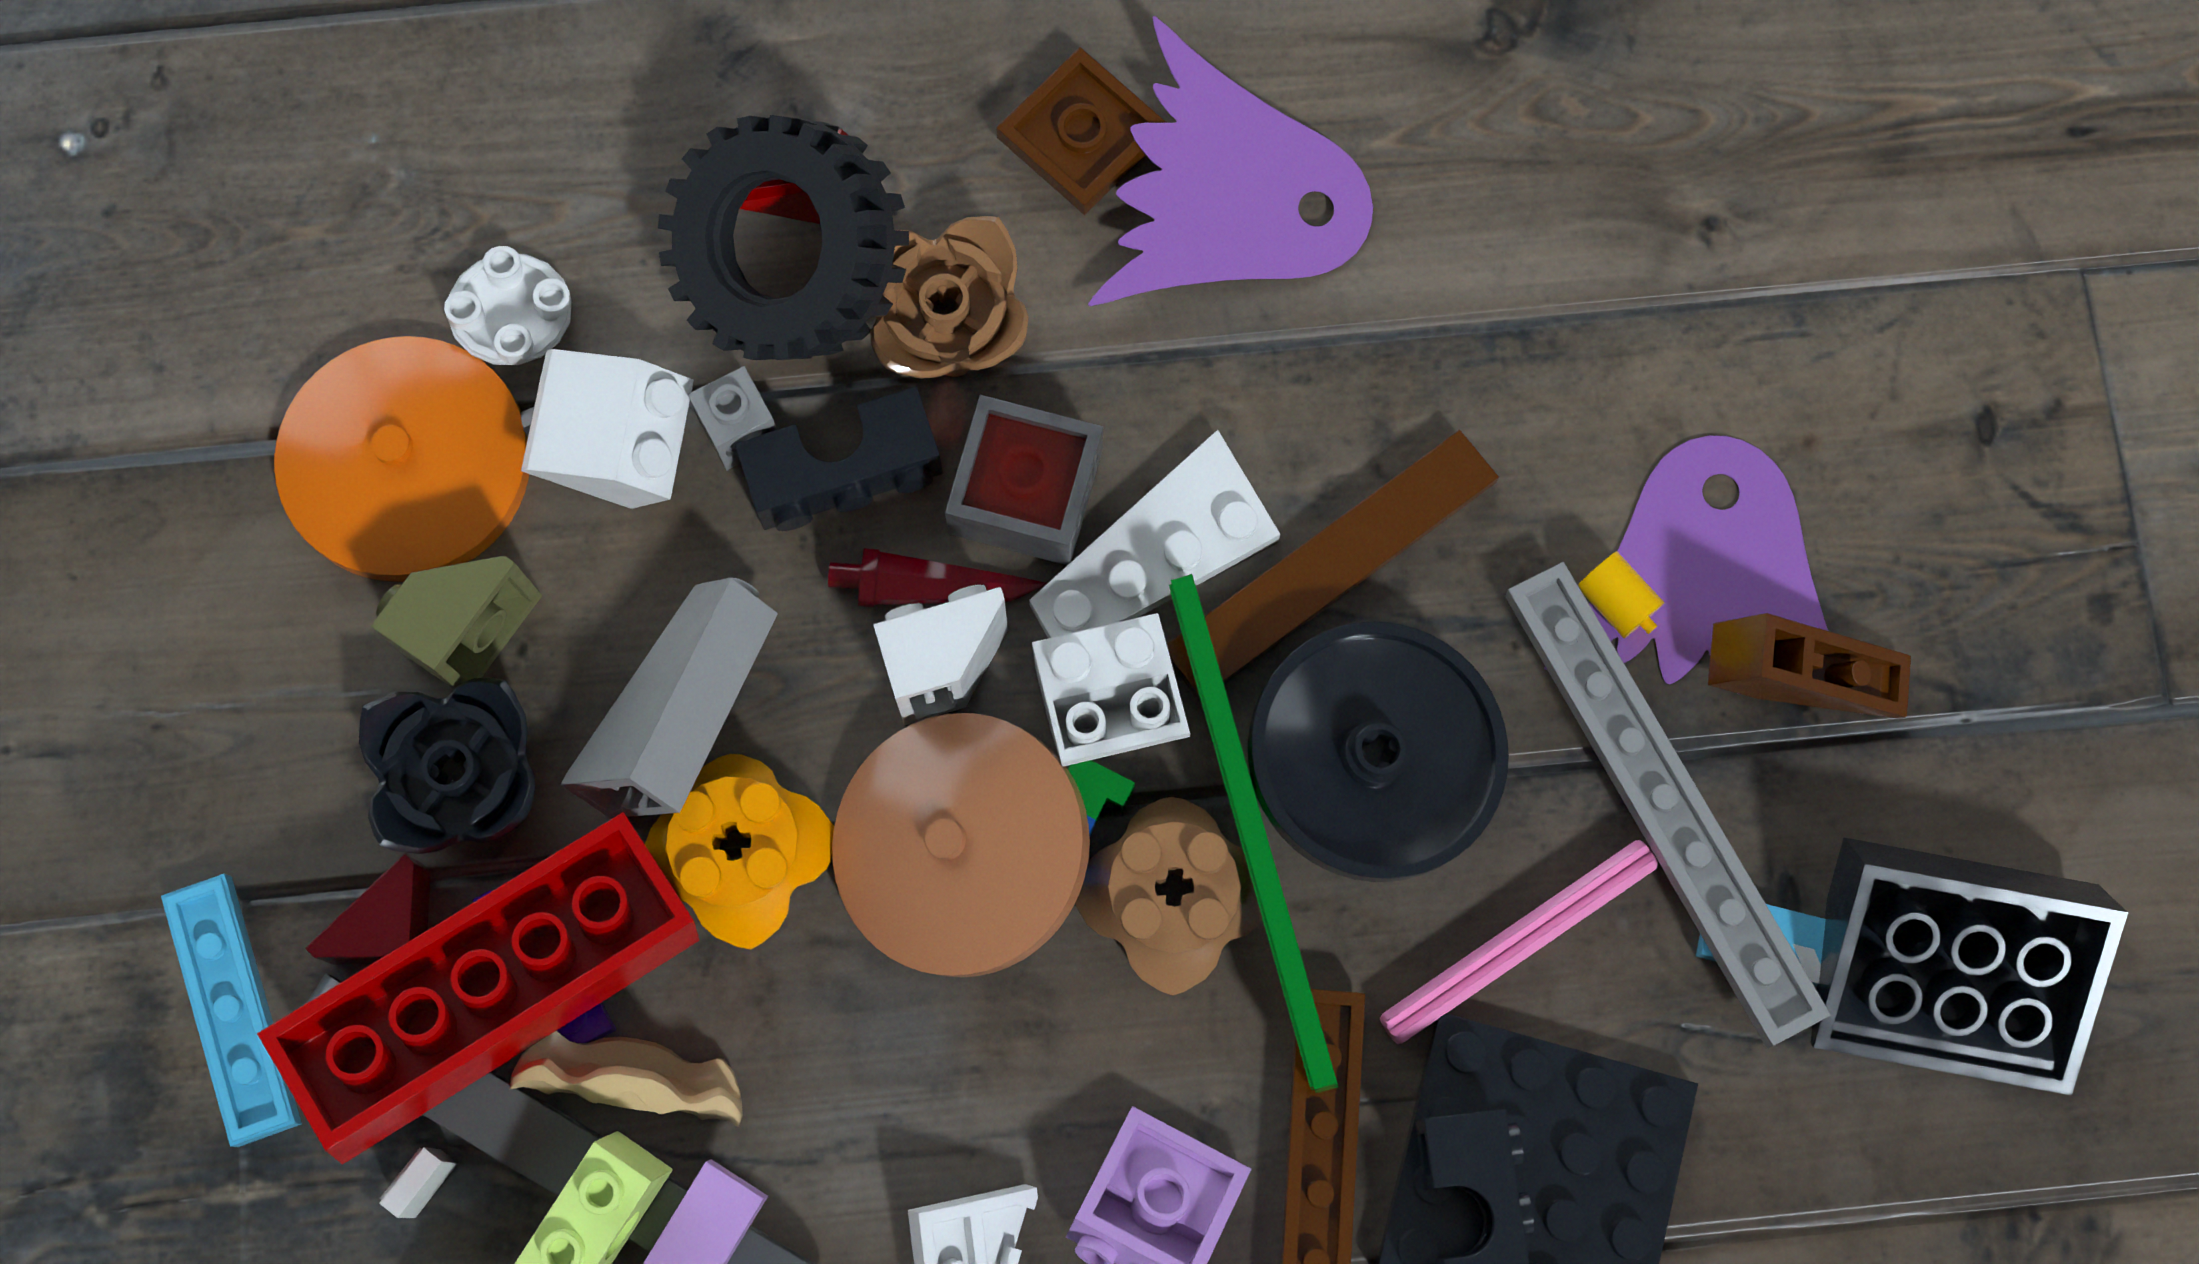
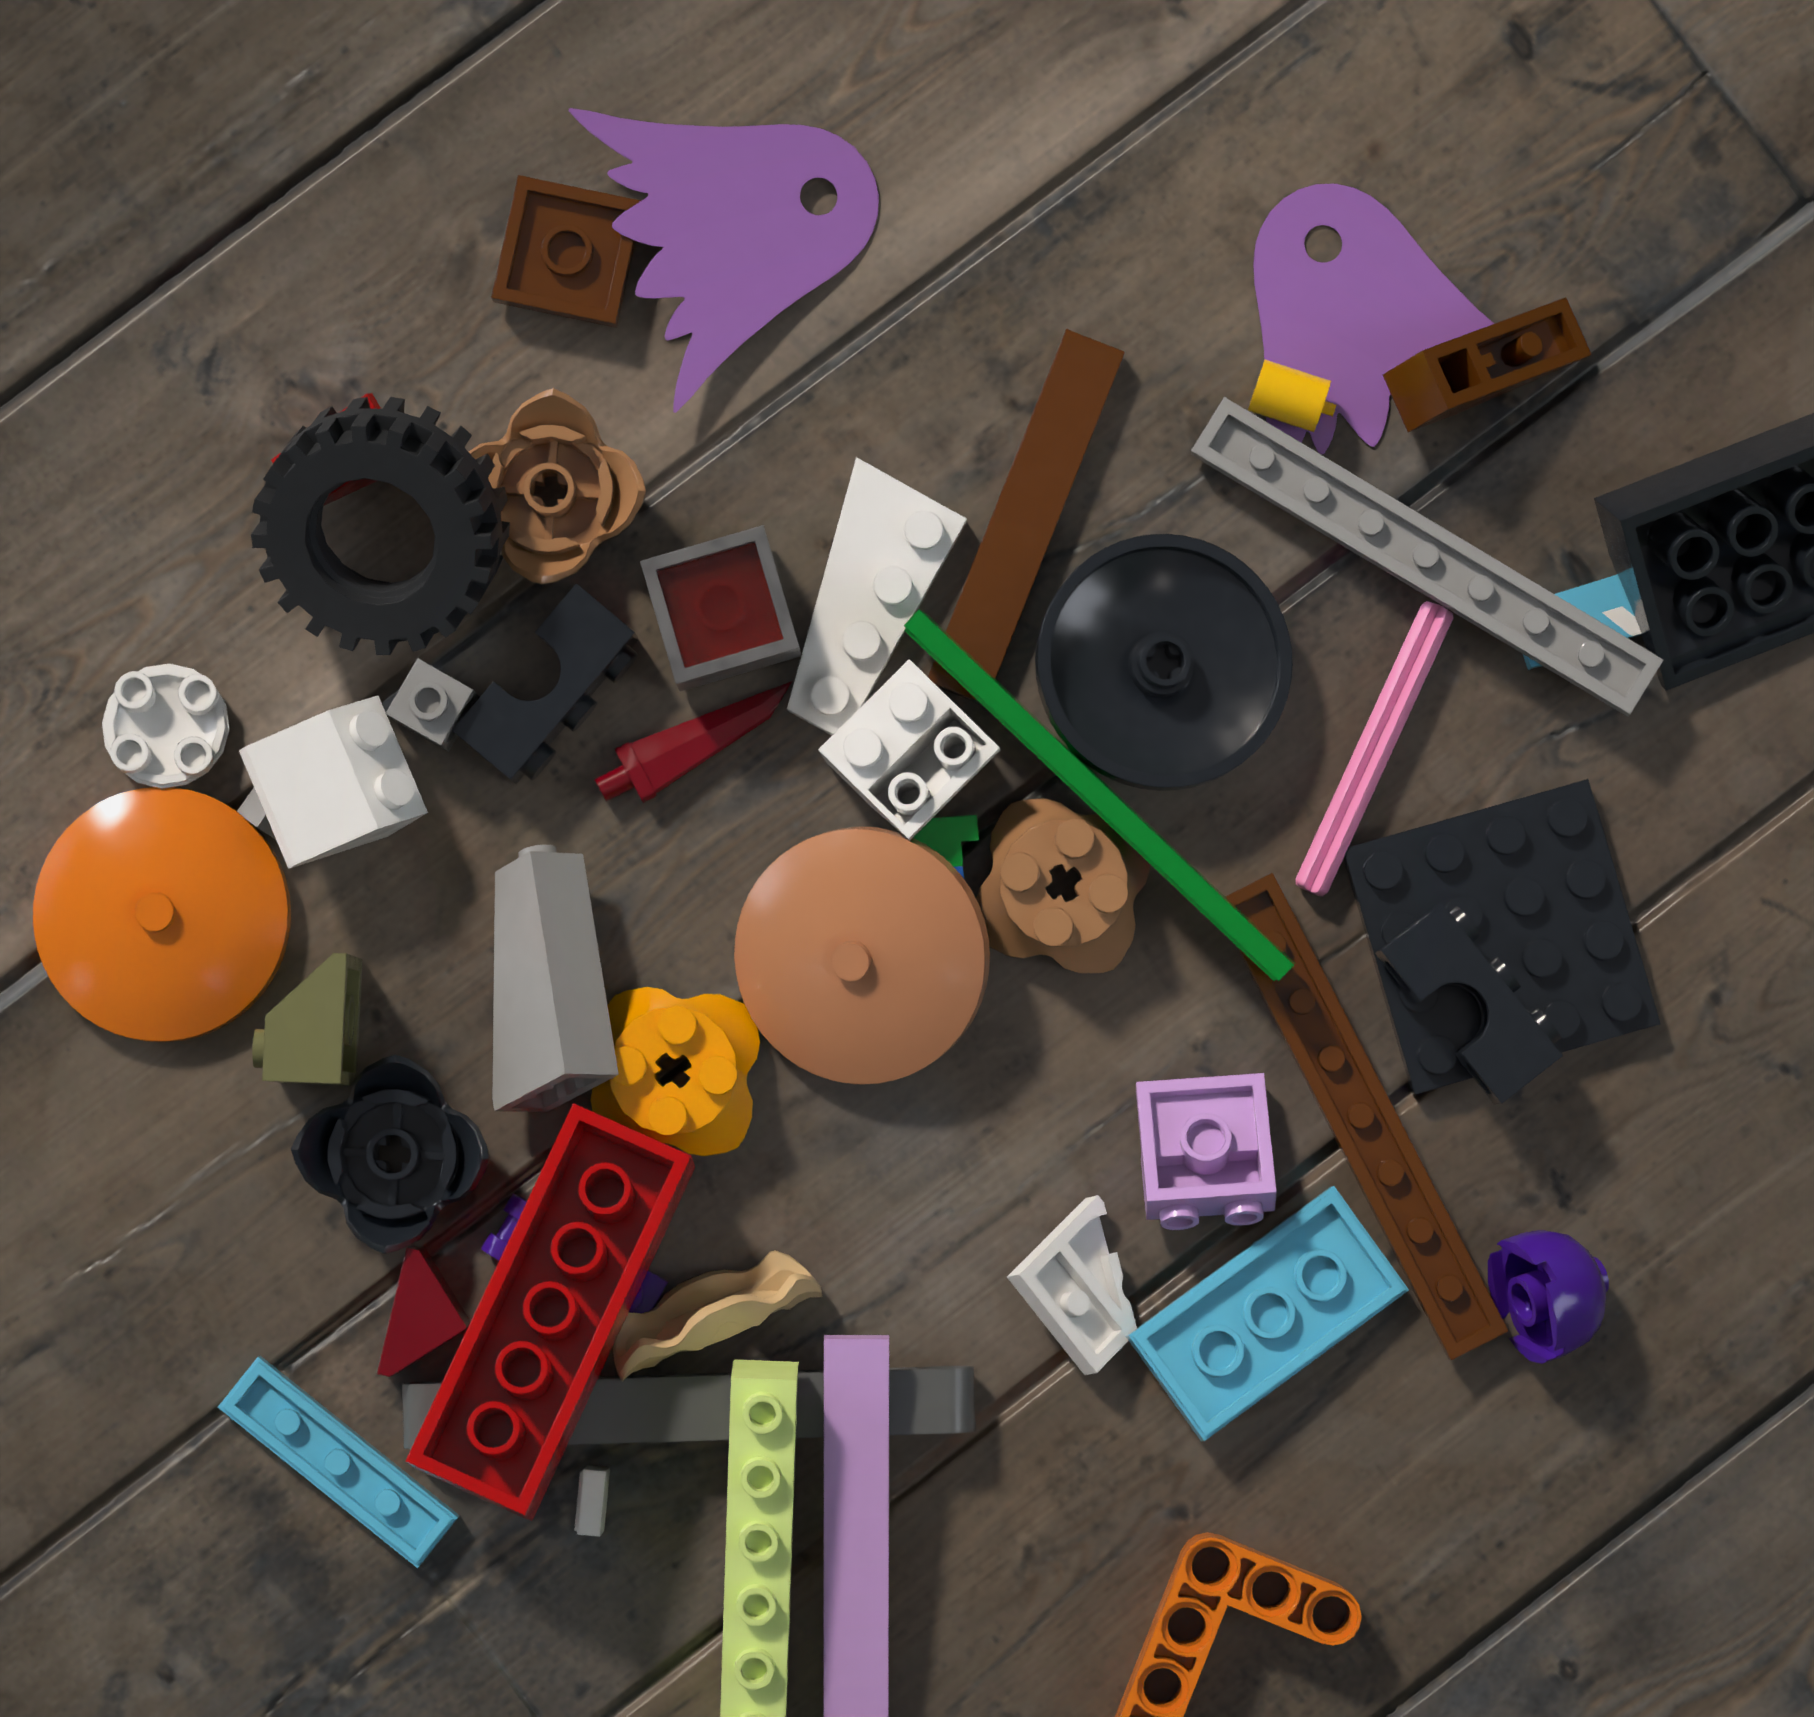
camera: 25 degrees left, 10 degrees up
white slope [873,585,1008,725] -> none

